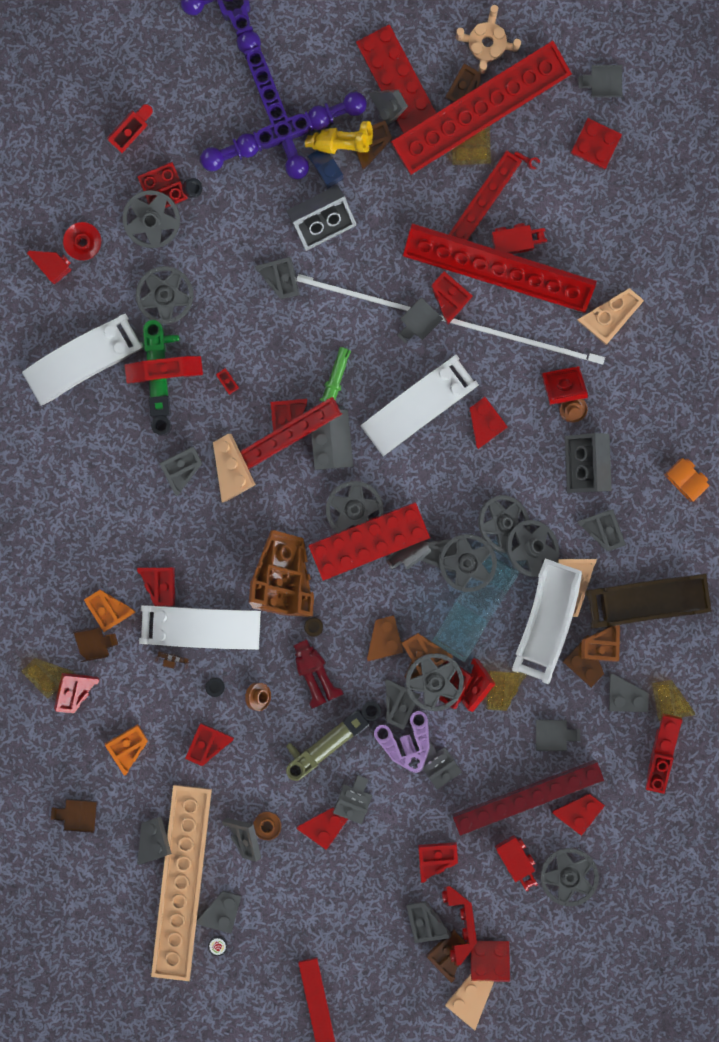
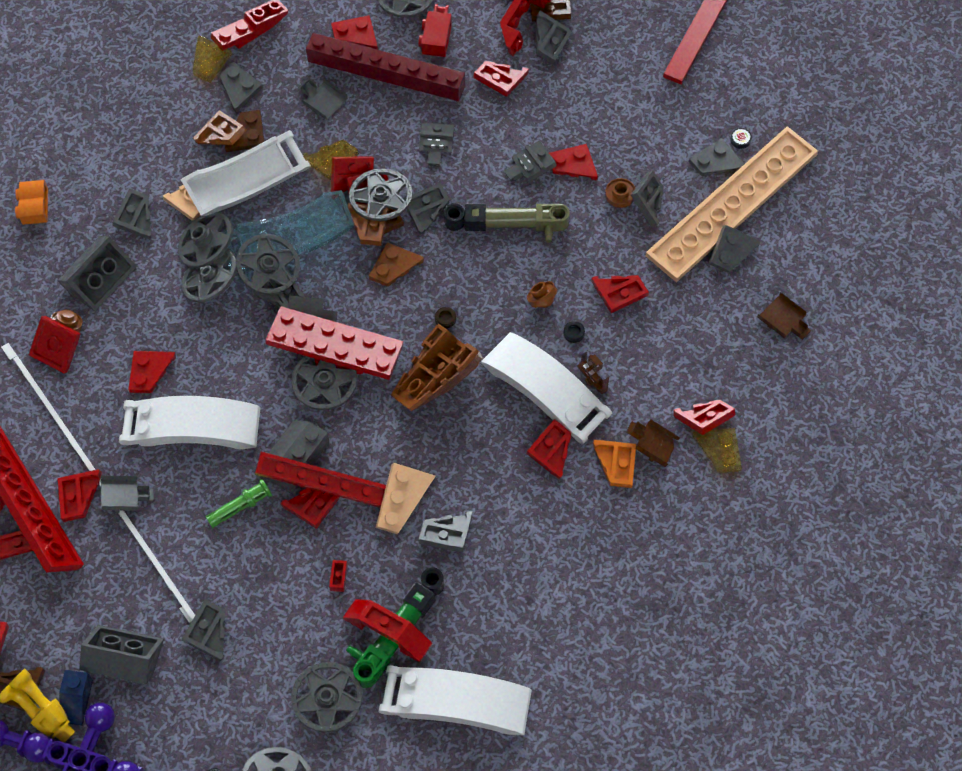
camera: 140 degrees left, 25 degrees down
orange wing [105,724,148,776] -> none
dark red piece [294,640,344,709] -> none
lavender connector [374,711,430,773] -> none
dark brown windscreen [586,574,712,629] -> none

